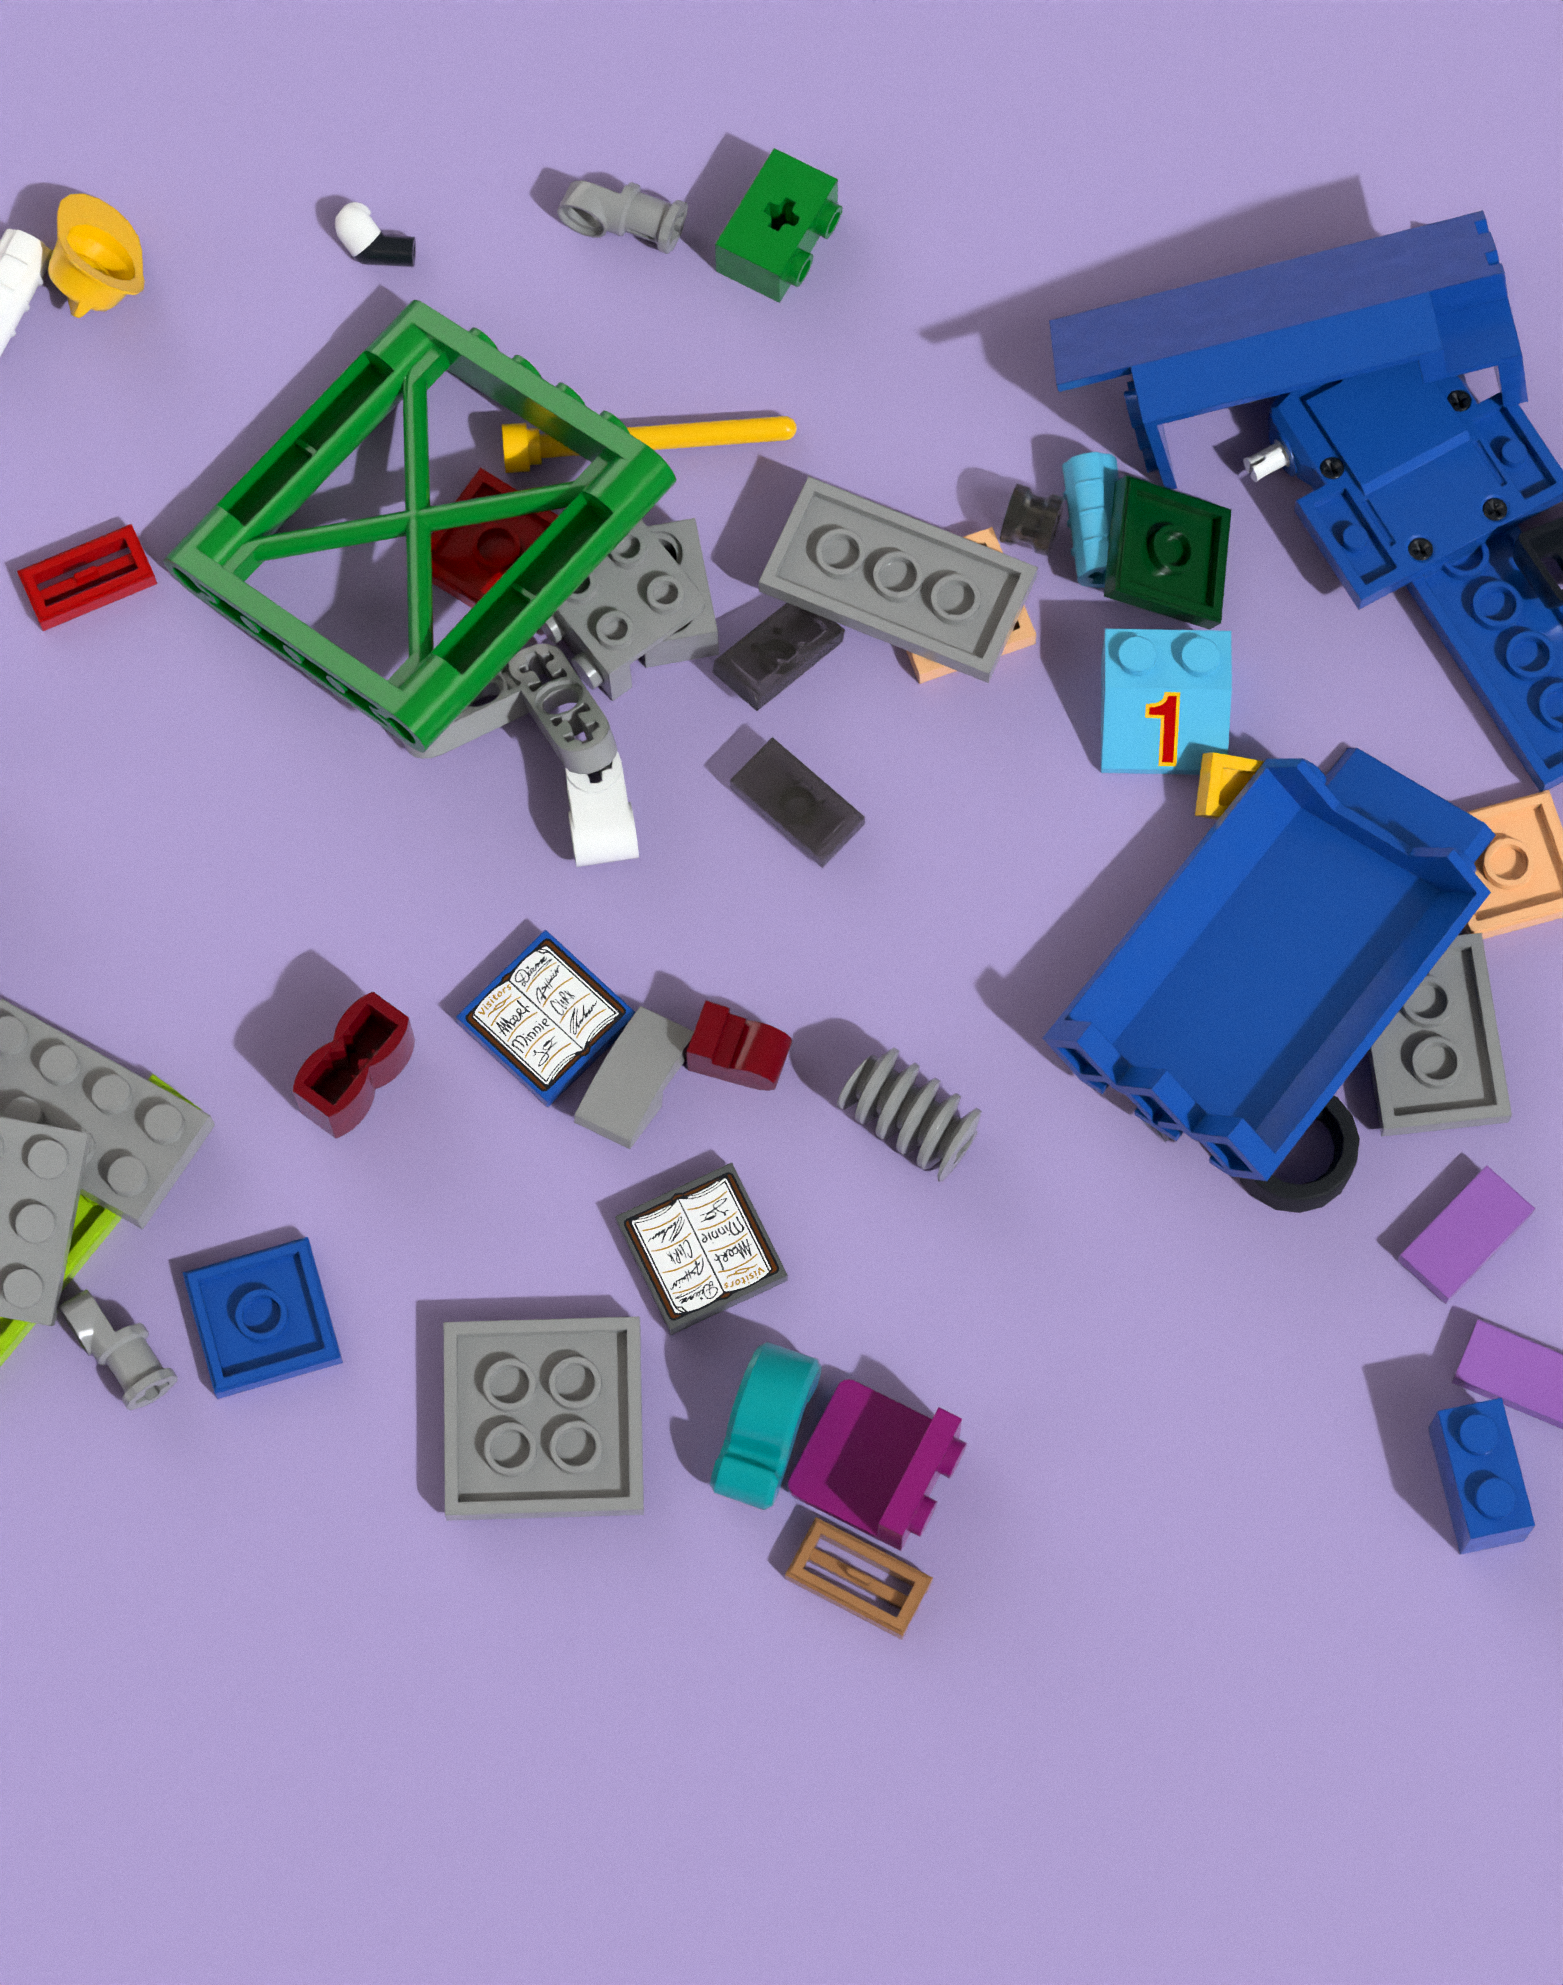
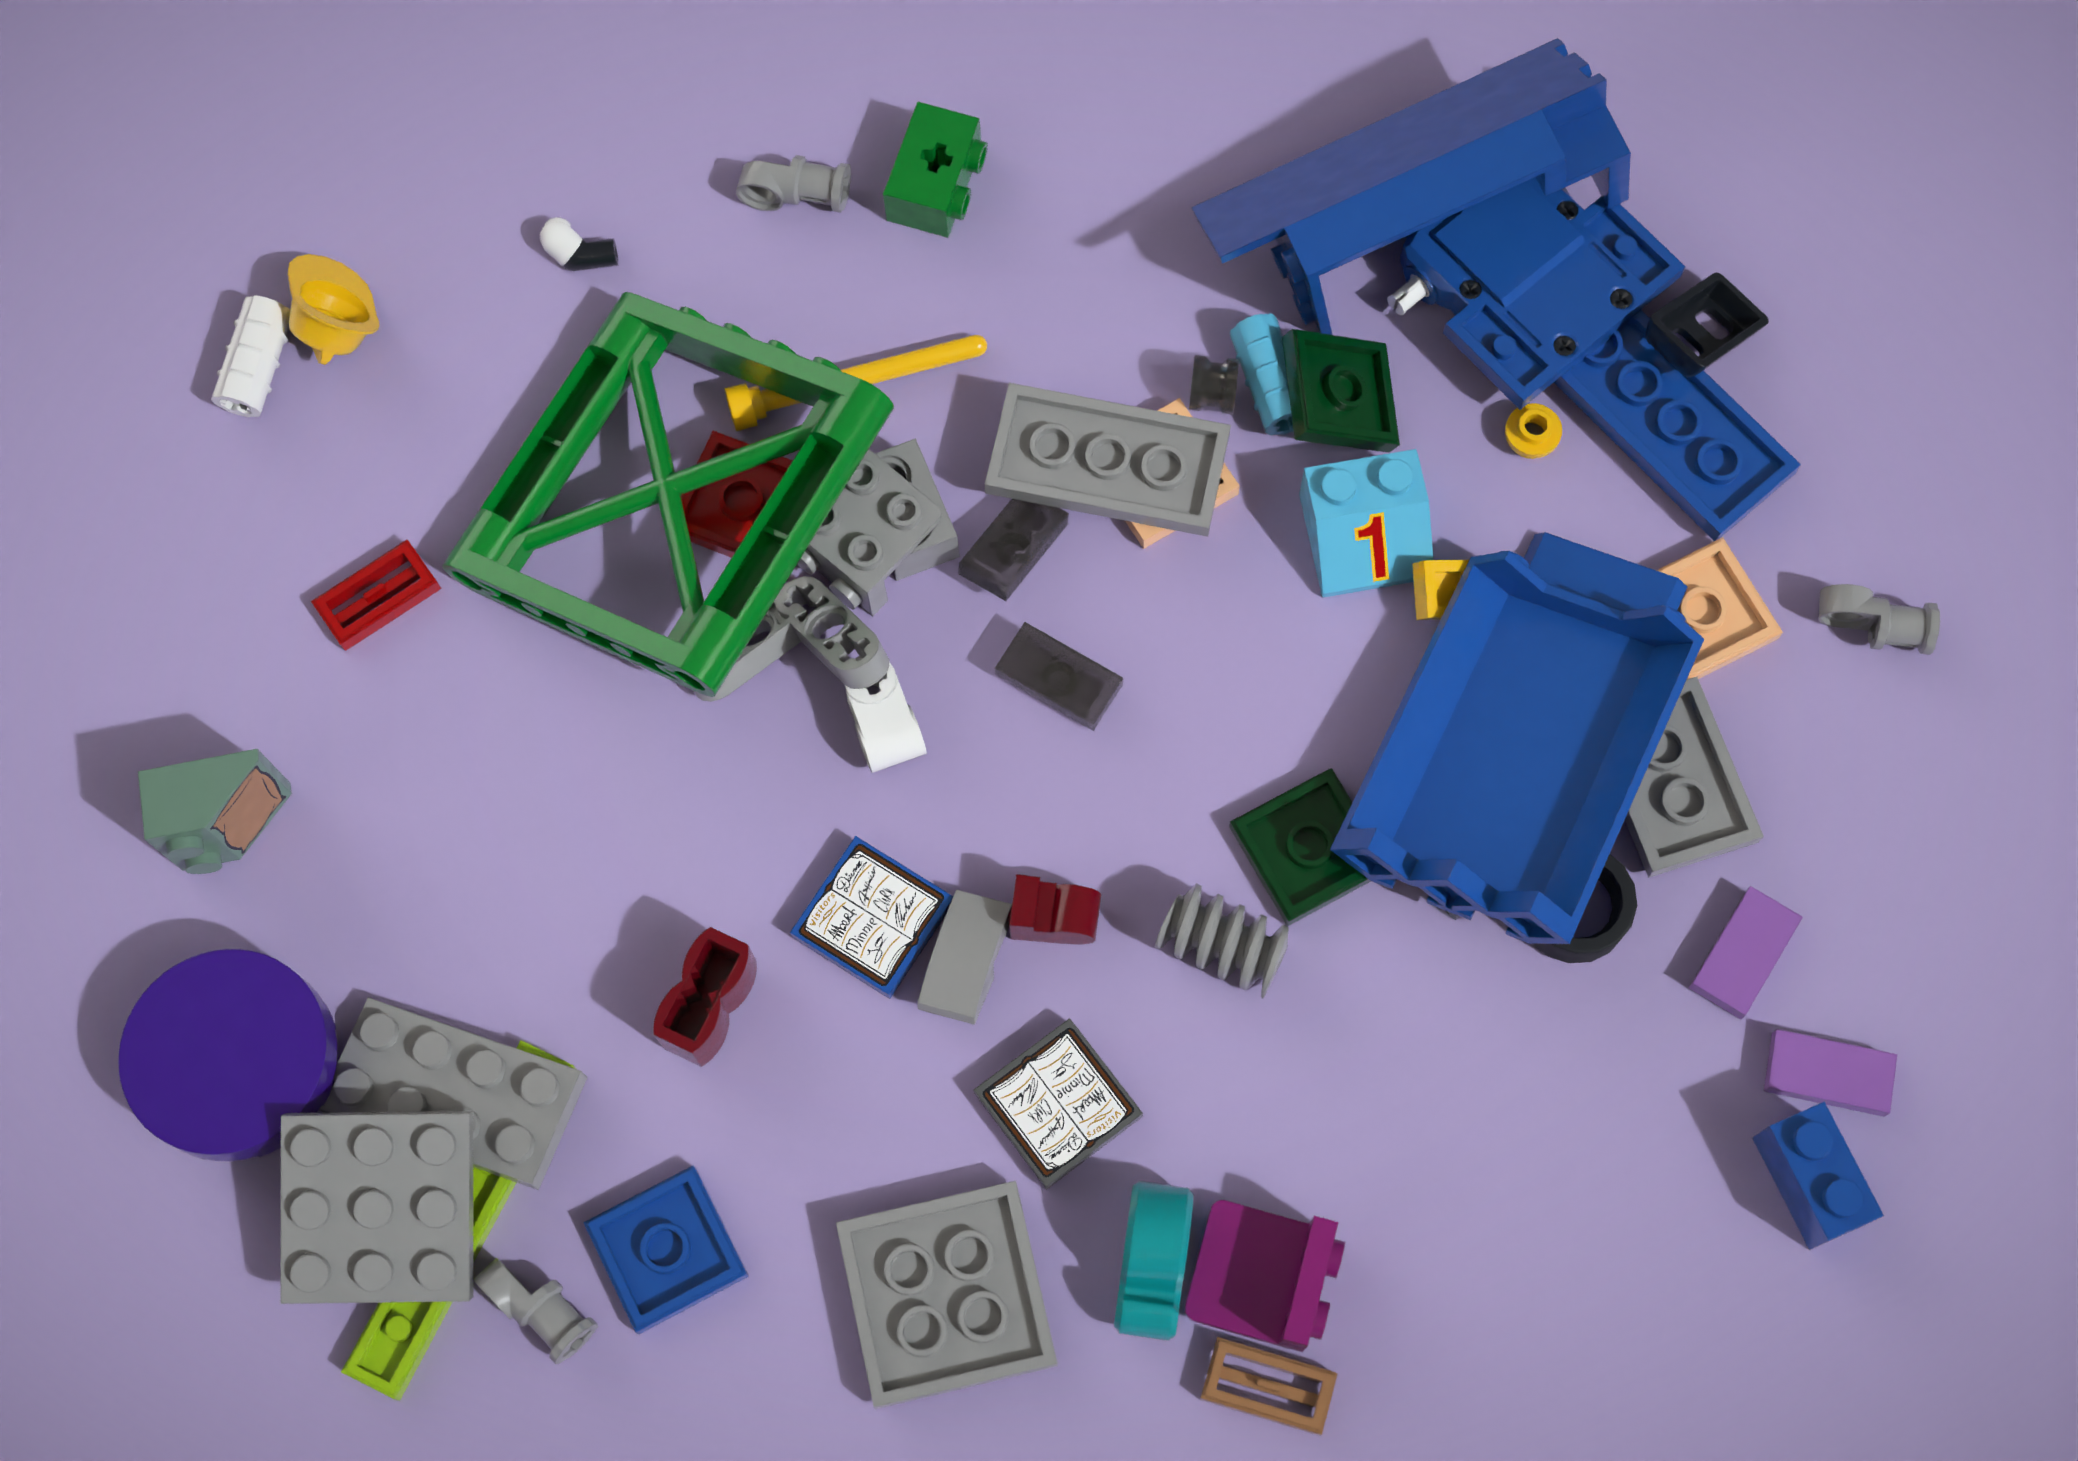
camera: 10 degrees left, 0 degrees up
none -> dark green tile [1229,768,1371,926]
none -> yellow plate [1505,403,1562,459]

